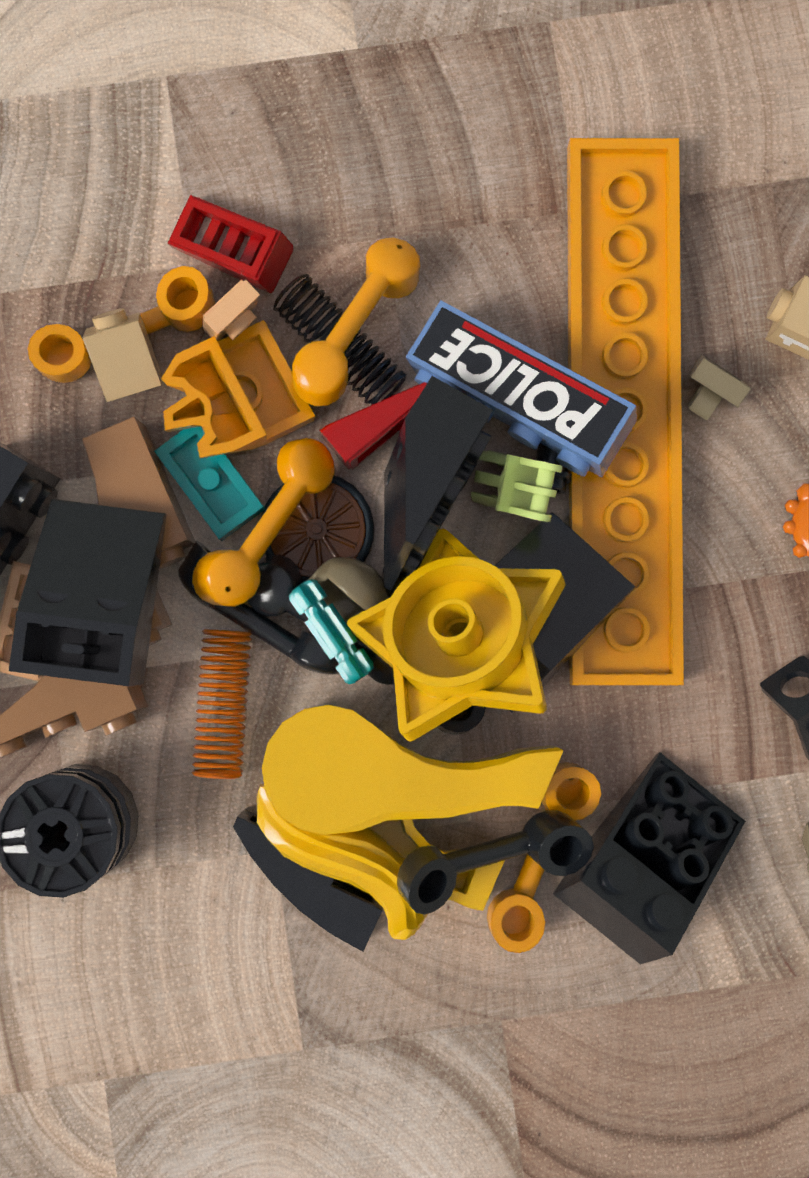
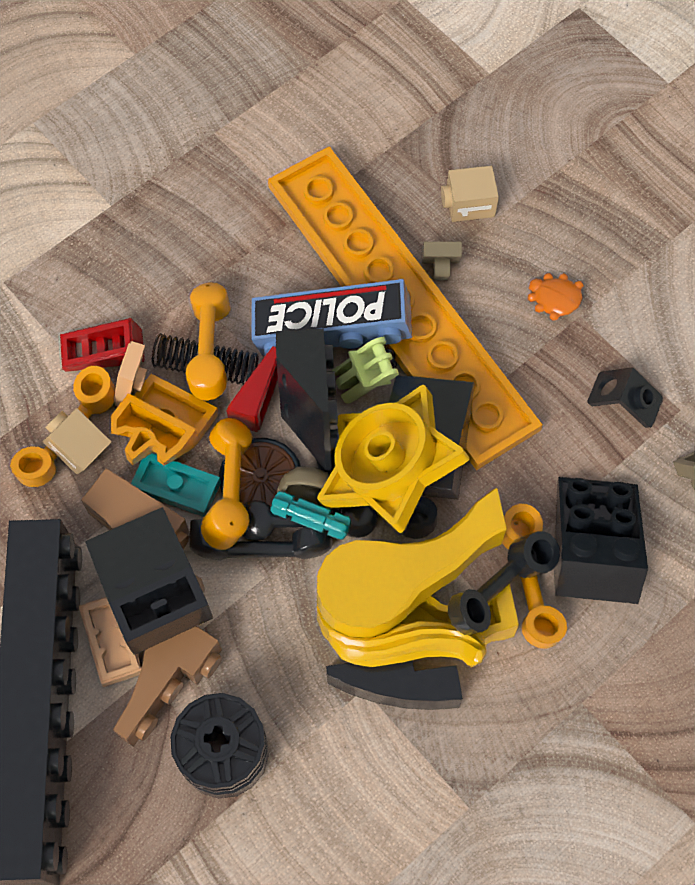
camera: 30 degrees left, 20 degrees down
orange piece [191,629,253,779] -> none

